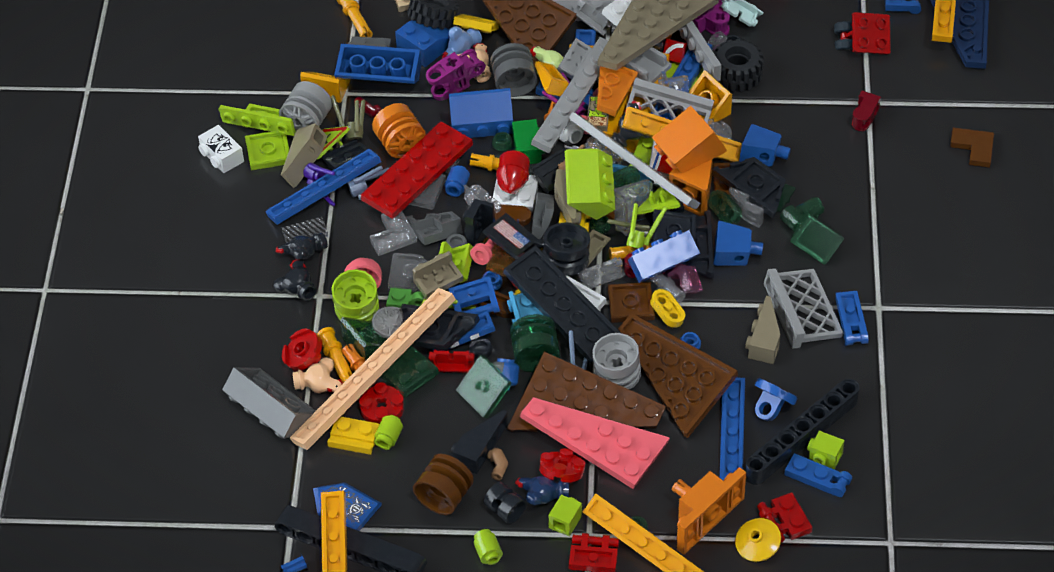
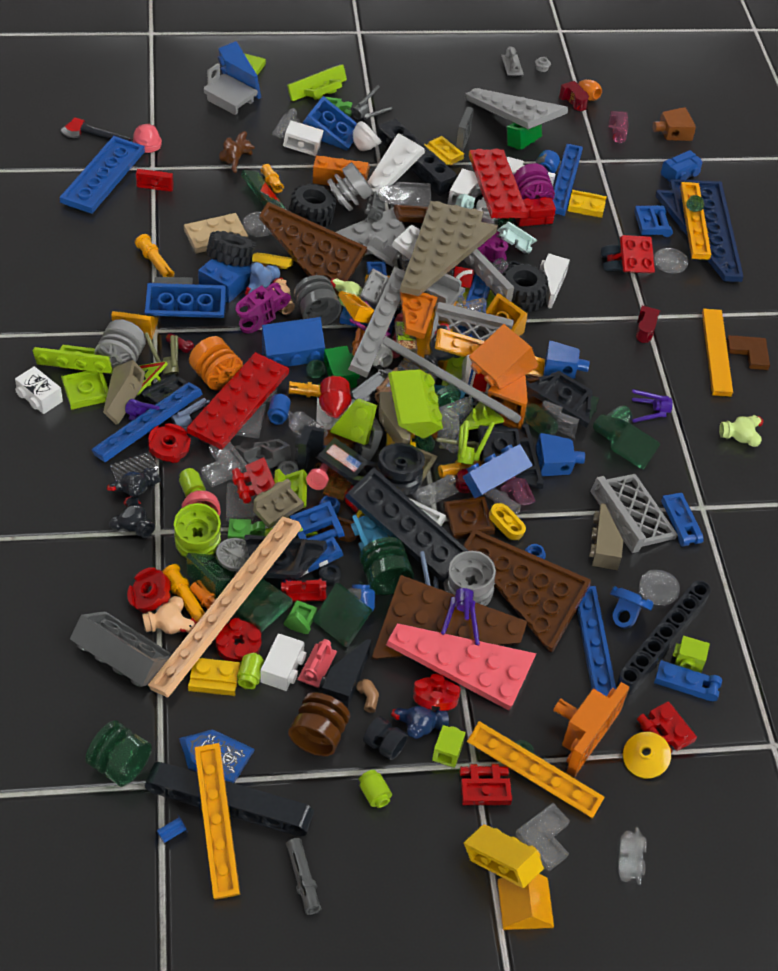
camera: 15 degrees left, 0 degrees up
none -> clear green wheel [85,720,152,787]
none -> red plate [148,423,190,463]
none -> lime brick [179,468,206,497]
none -> red plate [232,457,276,504]
none -> white brick [261,633,306,691]
none -> bright green tile [284,600,317,634]
none -> coral hinge [297,639,337,688]
none -> lime wing [330,399,377,445]
none -> dark purple plant [441,588,480,646]
none -> white slope [539,254,570,308]
none -> dark purple plant [632,389,673,423]
none -> clear wheel [639,570,680,605]
none -> clear wheel [654,248,688,273]
none -> light orange tile [702,309,733,397]
none -> yellowish green animal [719,415,764,447]

